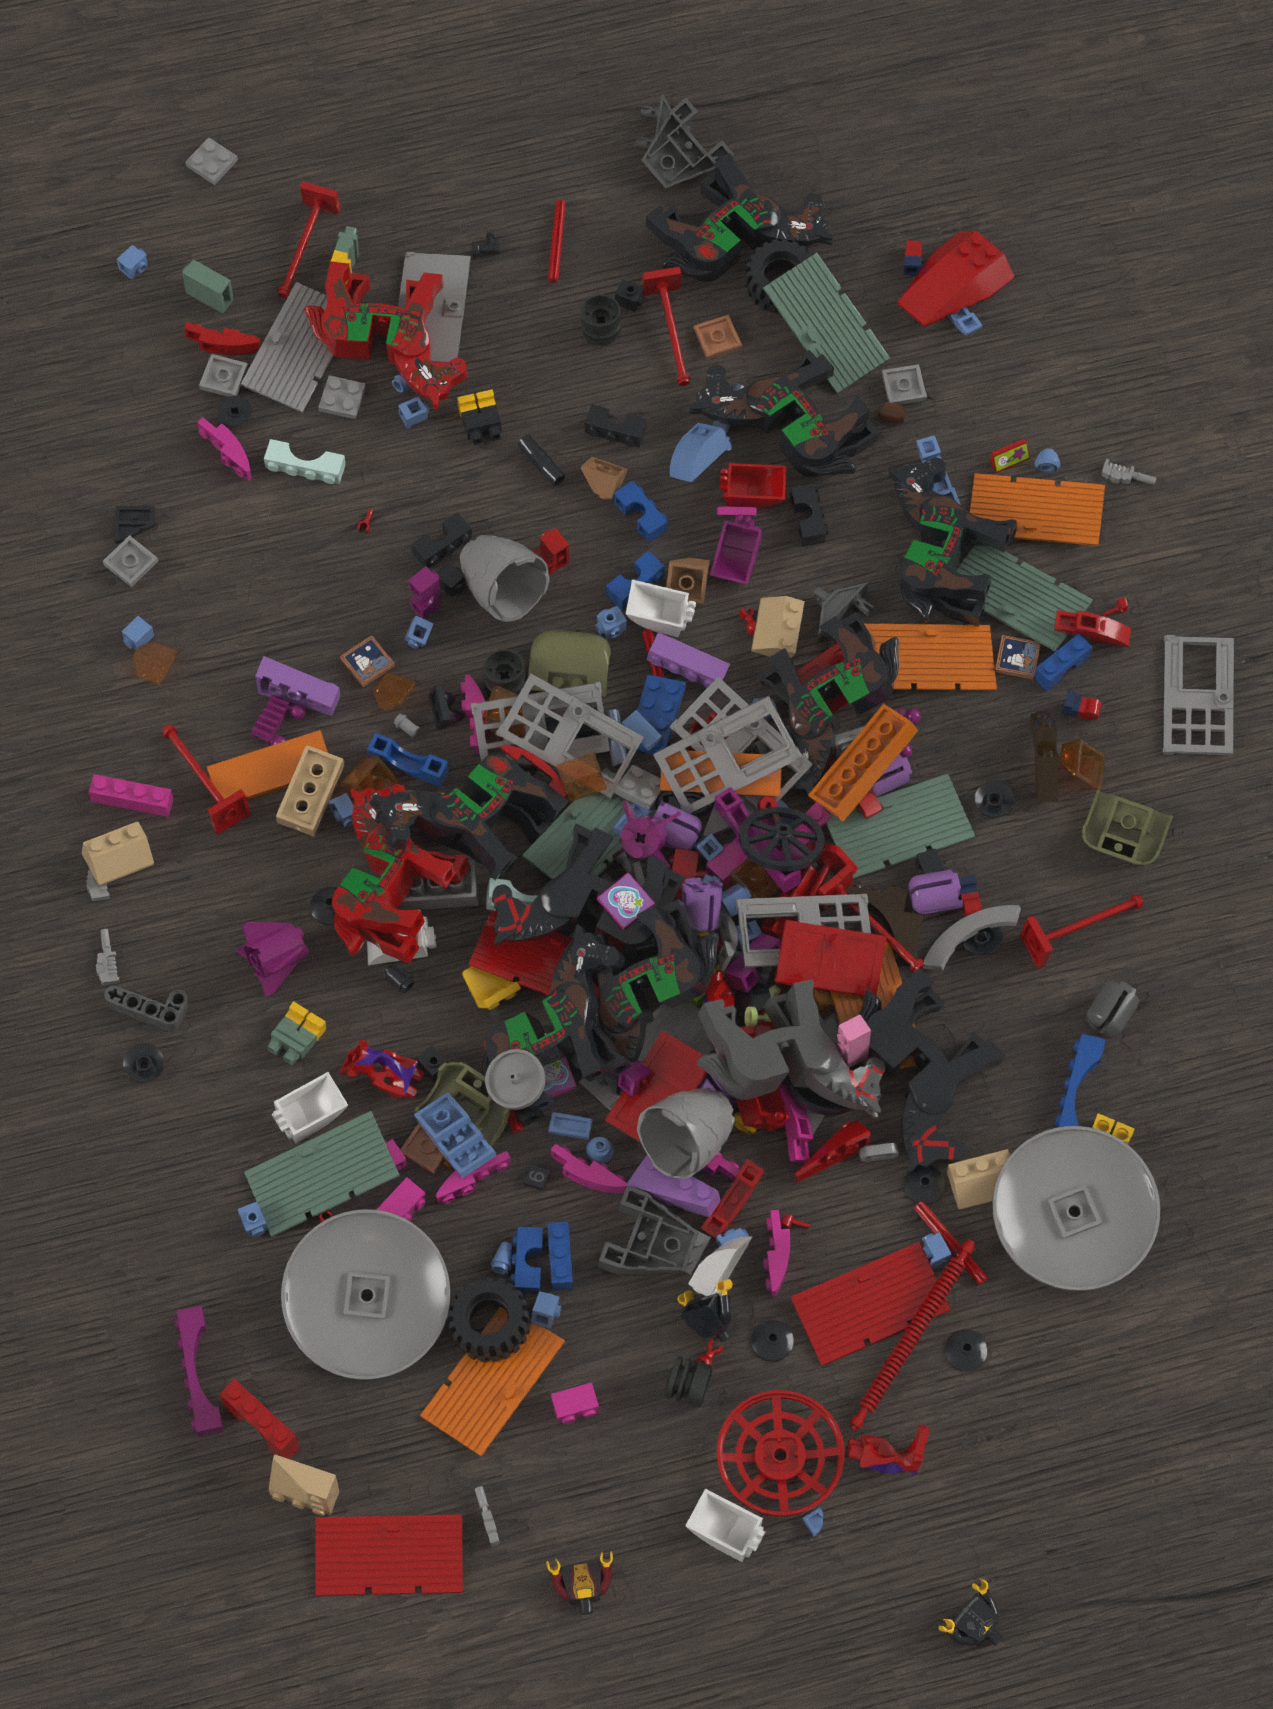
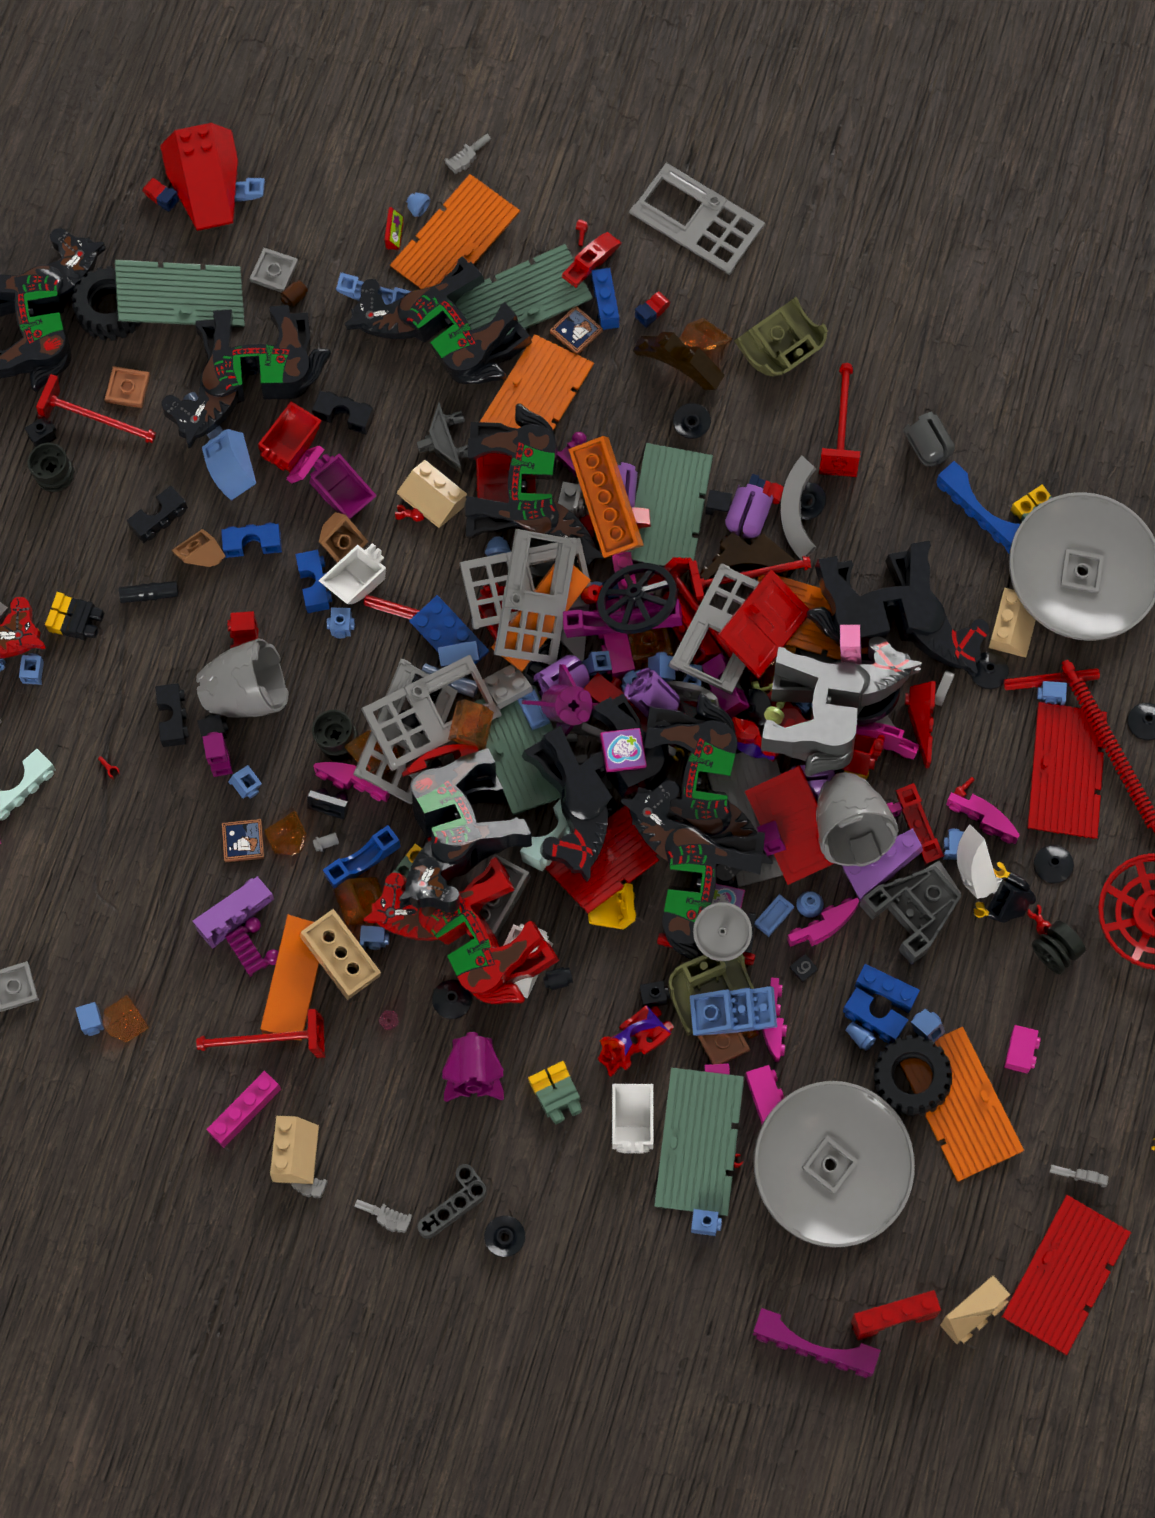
camera: 55 degrees left, 5 degrees up
olive piece [528,630,611,697] -> none
medium lavender brick [646,632,730,692] -> none
none -> clear pink plate [379,1010,399,1030]

